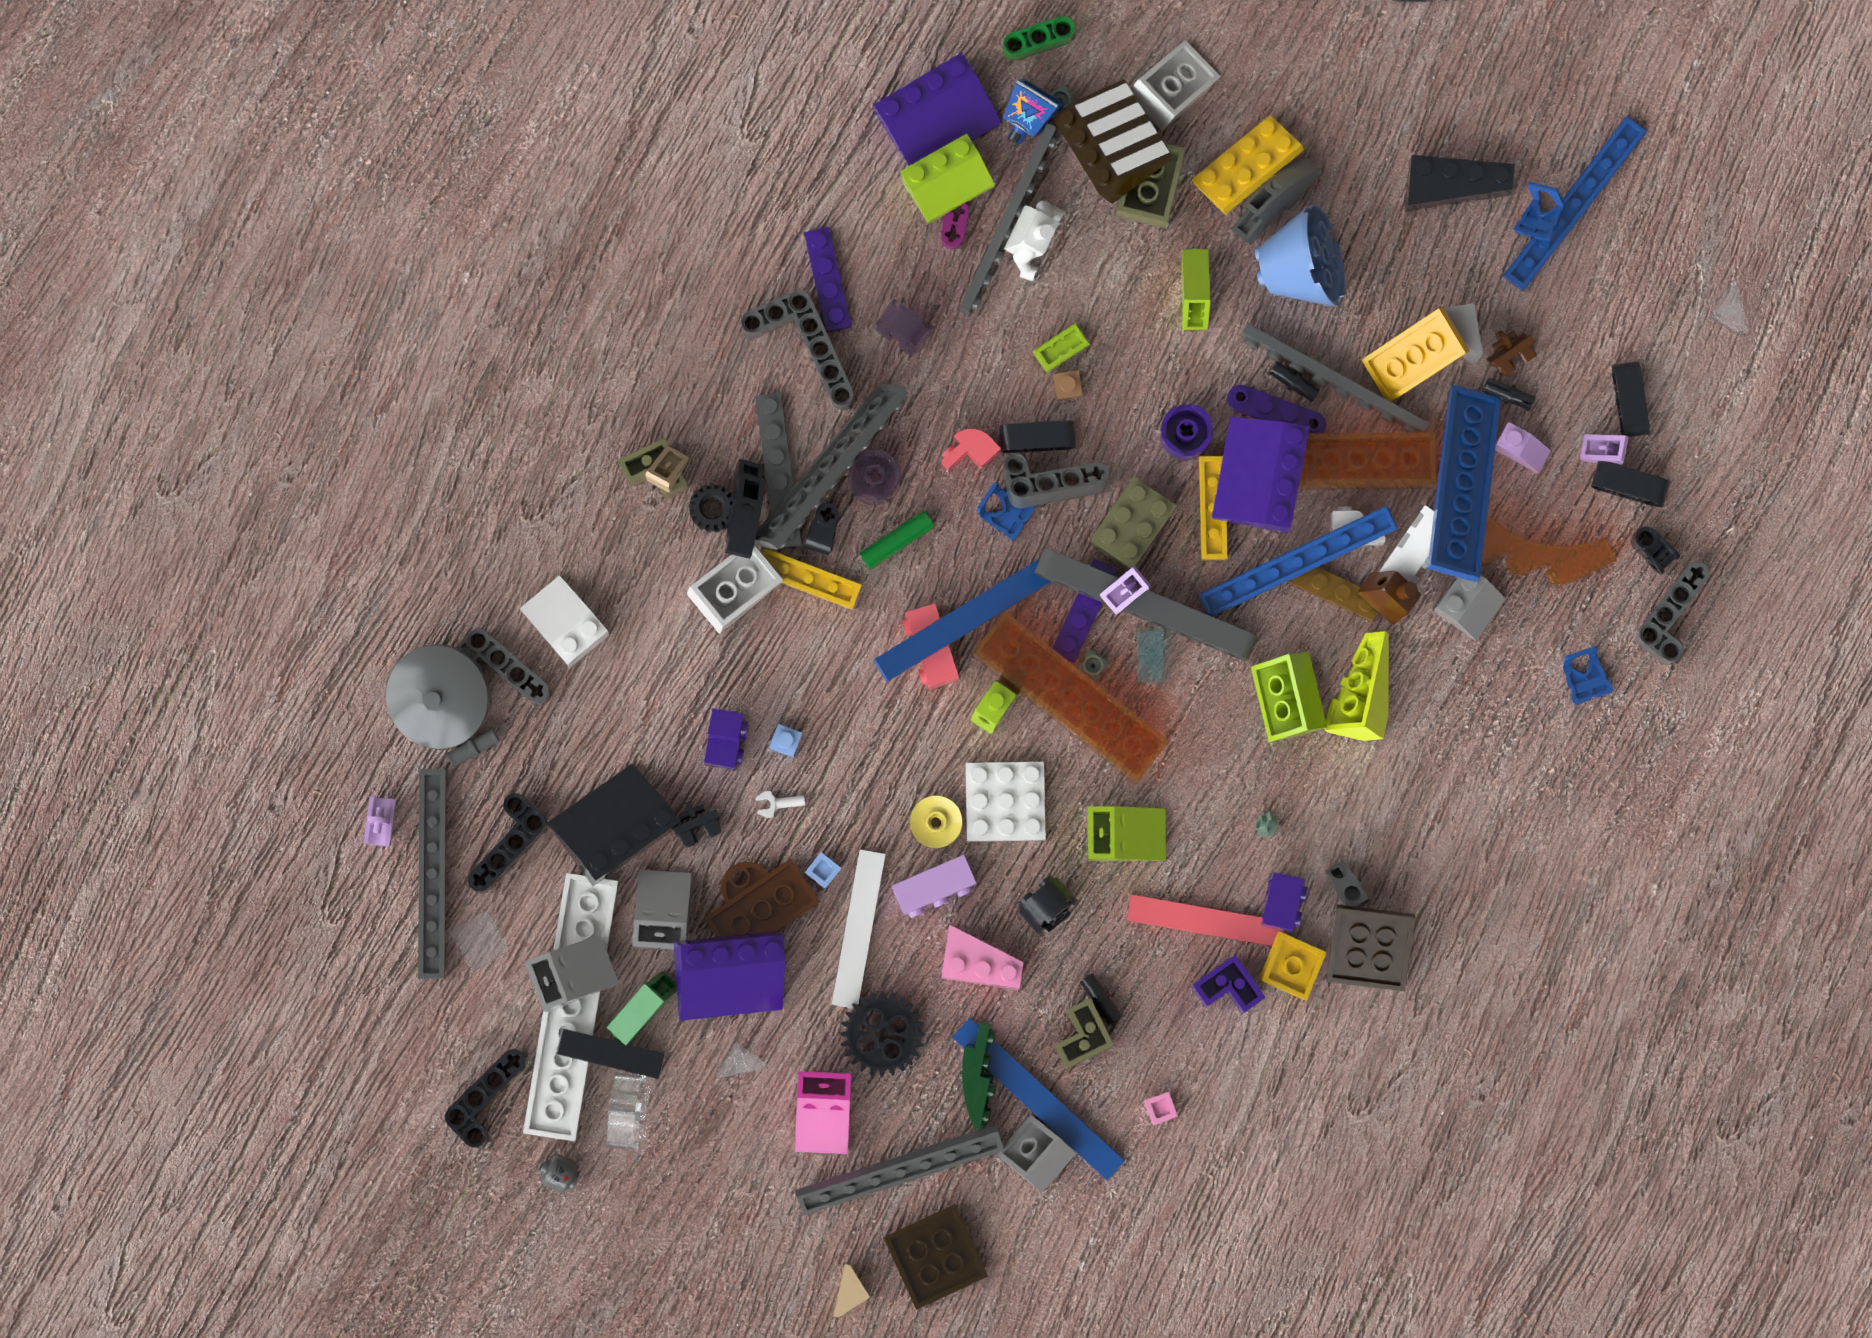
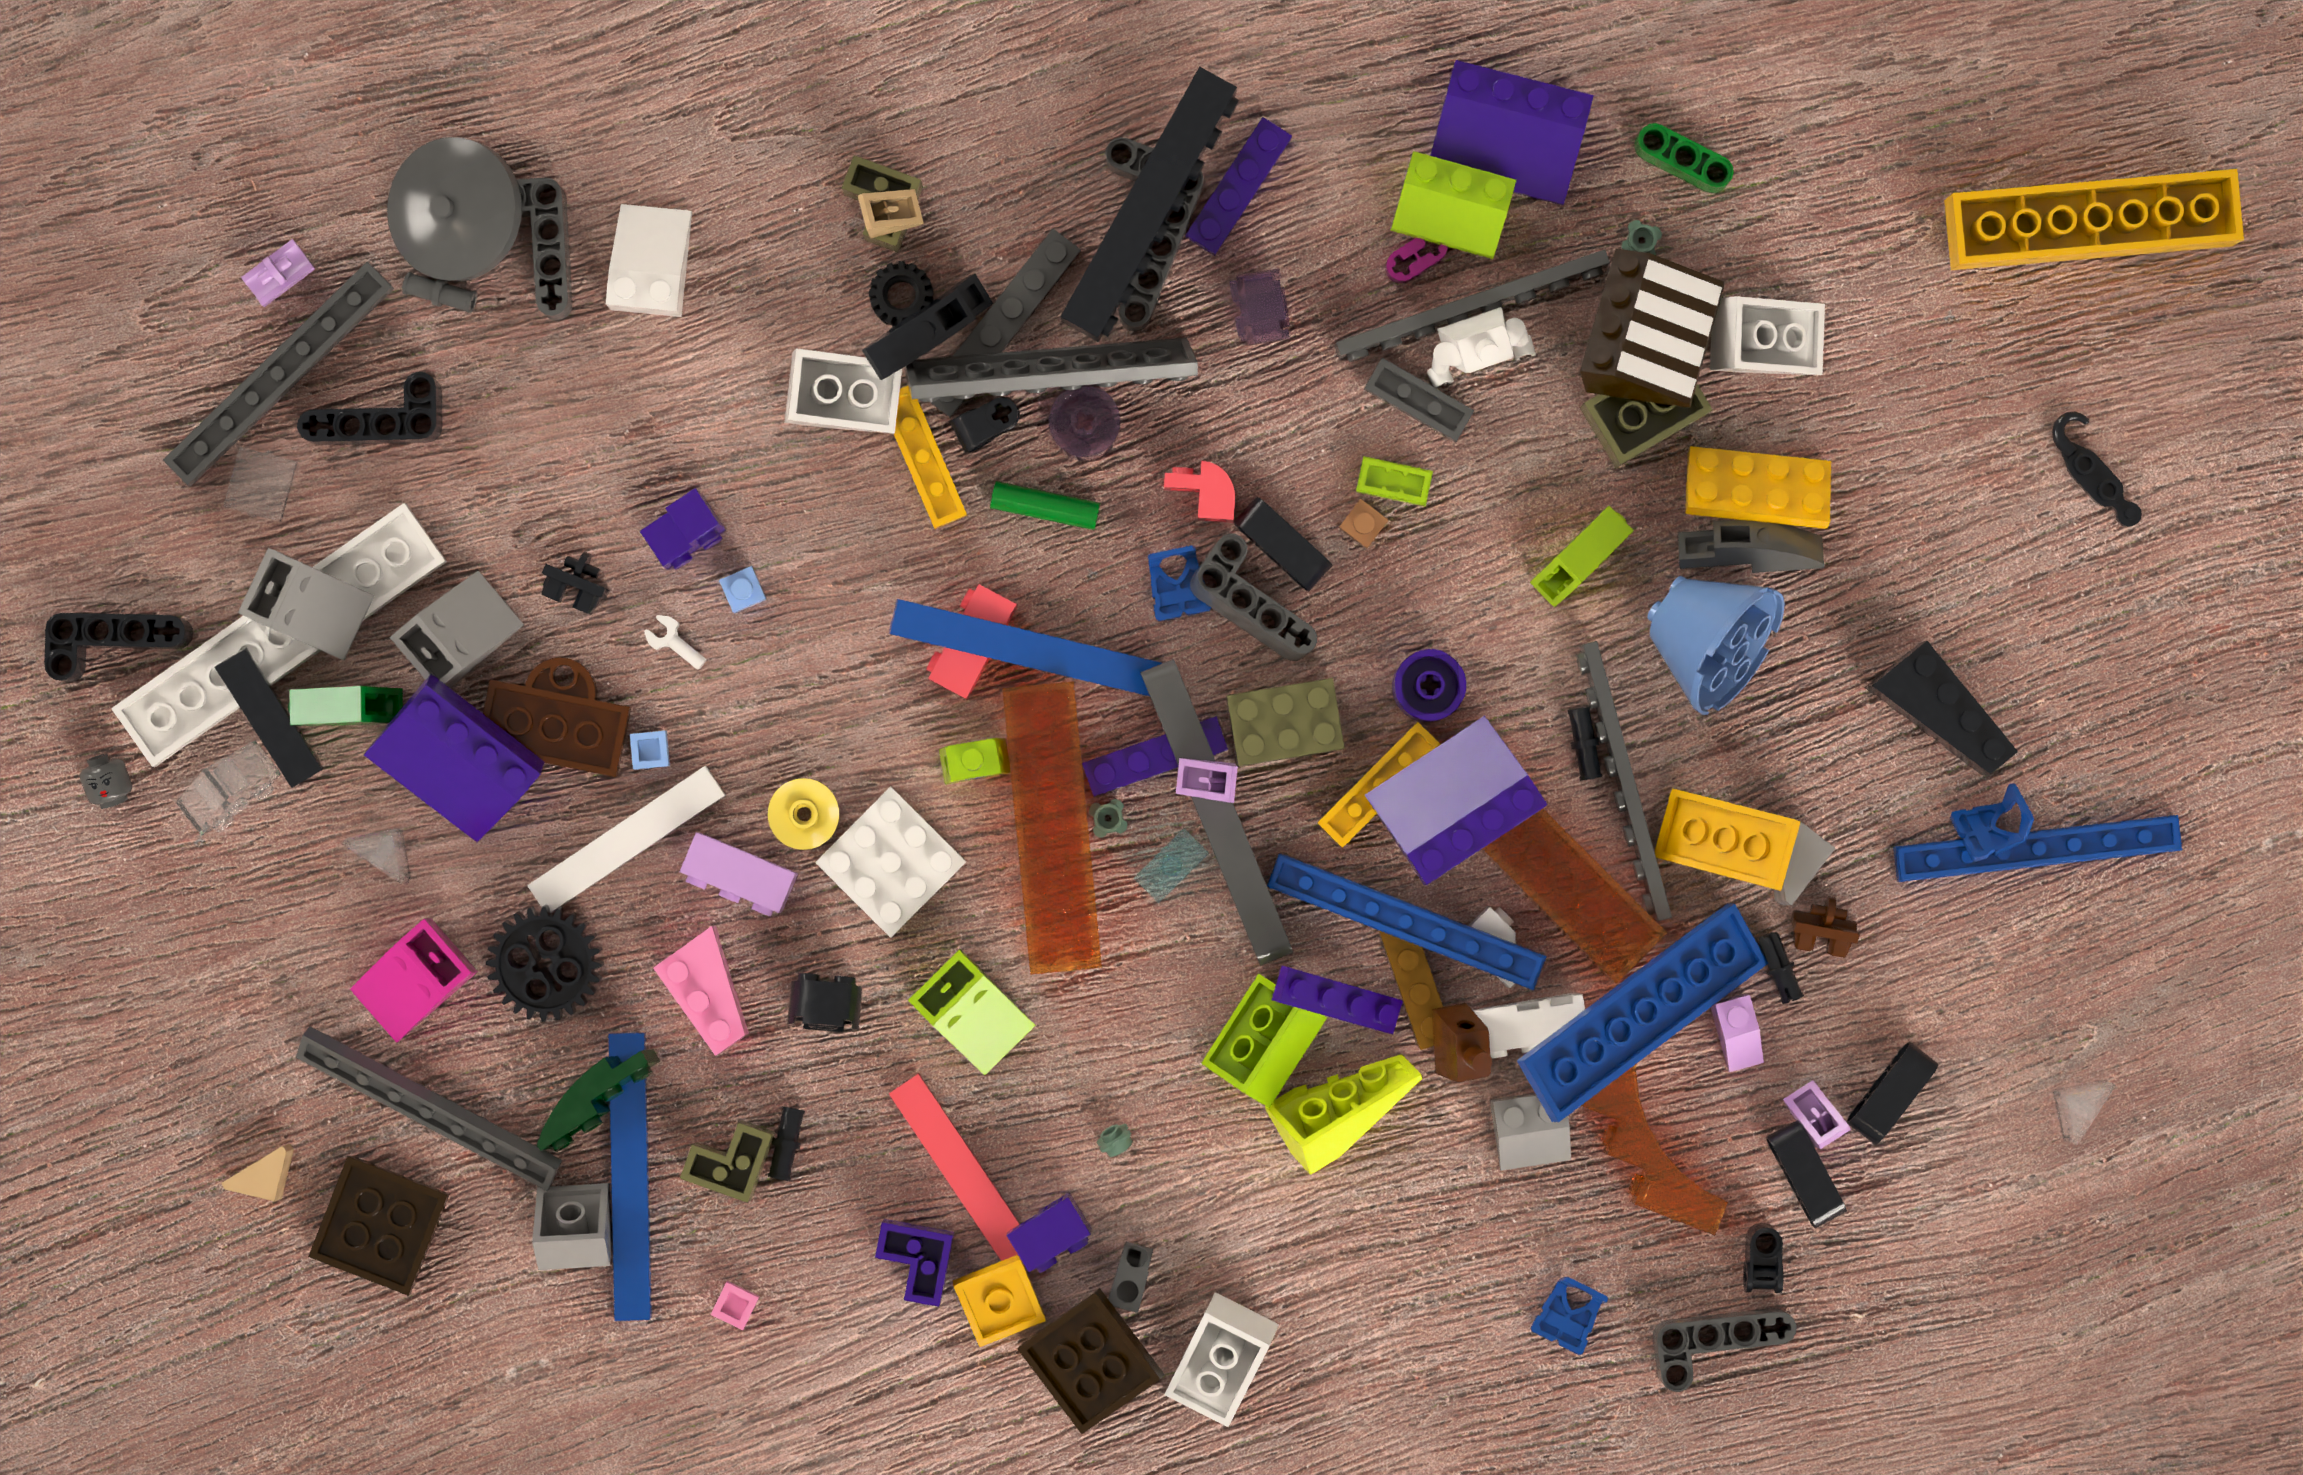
camera: 45 degrees right, 5 degrees up
black slope [547,764,681,886] -> none
blue torso [1004,78,1065,144] -> none
dark purple plate [1227,385,1326,439] -> none
none -> black brick [1060,66,1240,342]
none -> white slope [1164,1292,1279,1427]
none -> dark purple plate [1272,965,1403,1035]
none -> dark grey plate [1364,358,1474,443]

